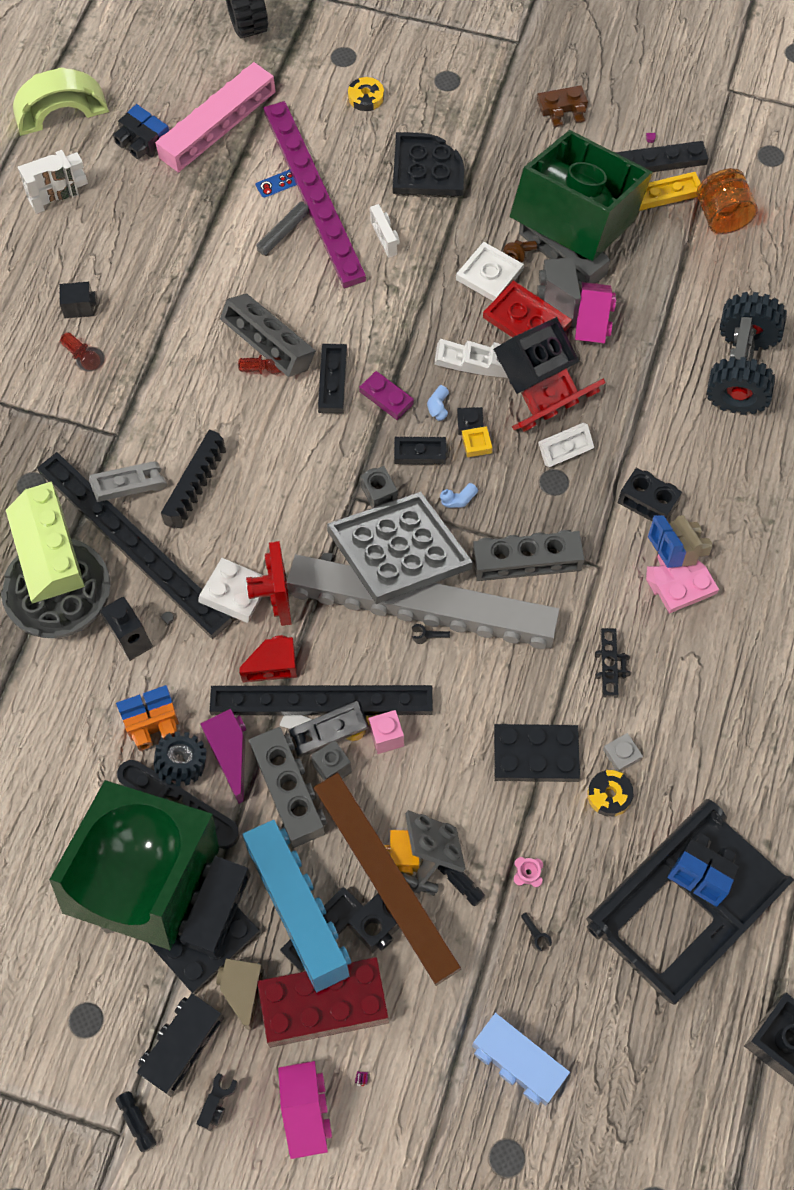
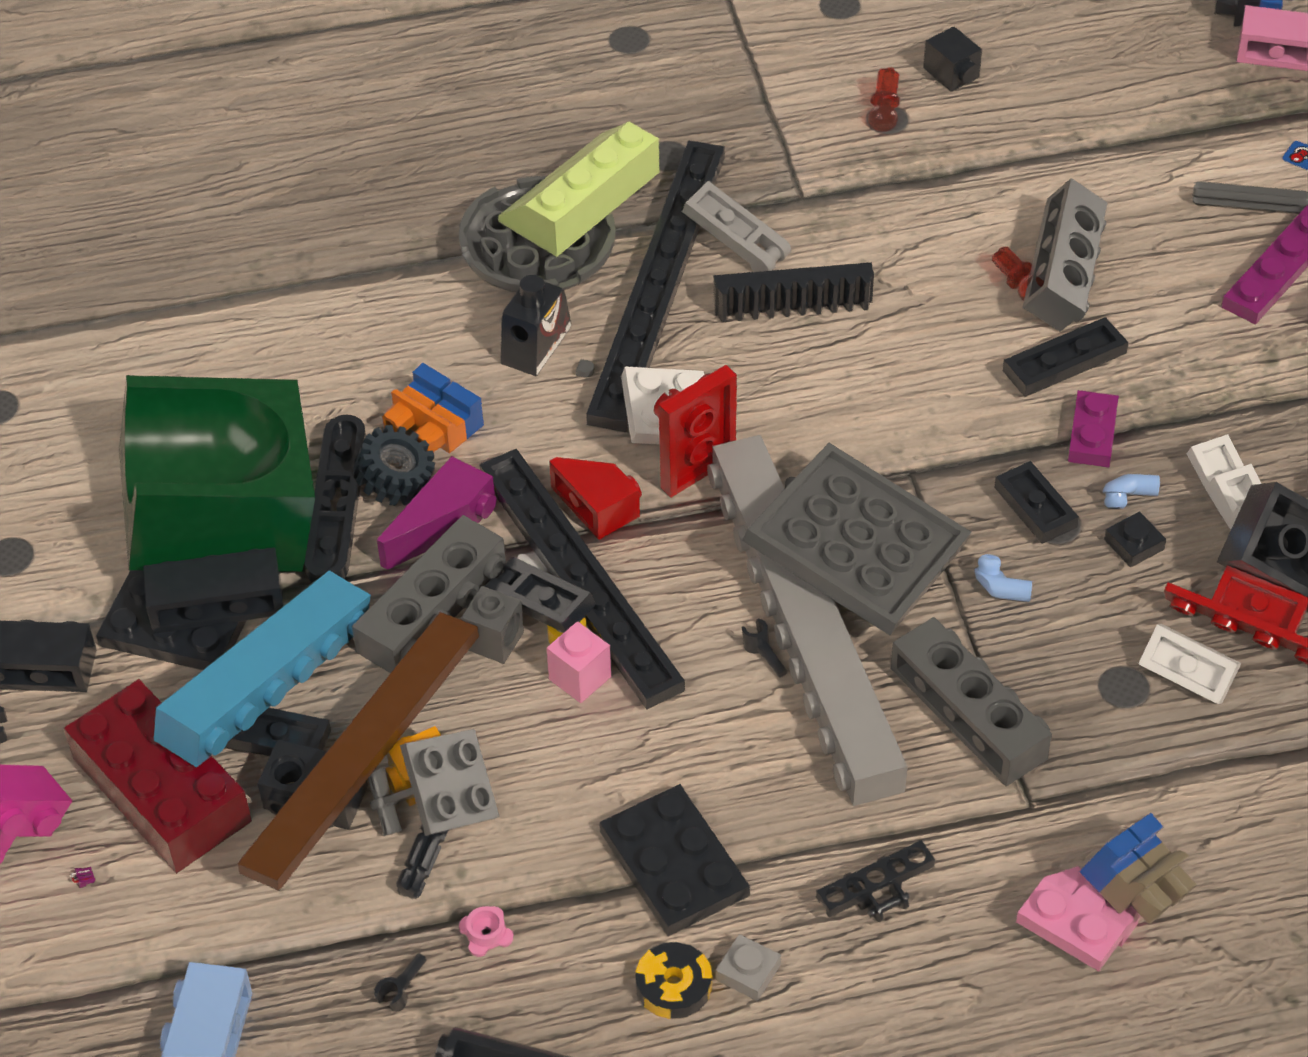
camera: 60 degrees right, 15 degrees down
dark tan slope [216,959,264,1030] -> none
dark grey brick [360,466,398,508] -> none
yellow plate [462,426,492,458] -> none
black brick [618,467,682,521] -> none

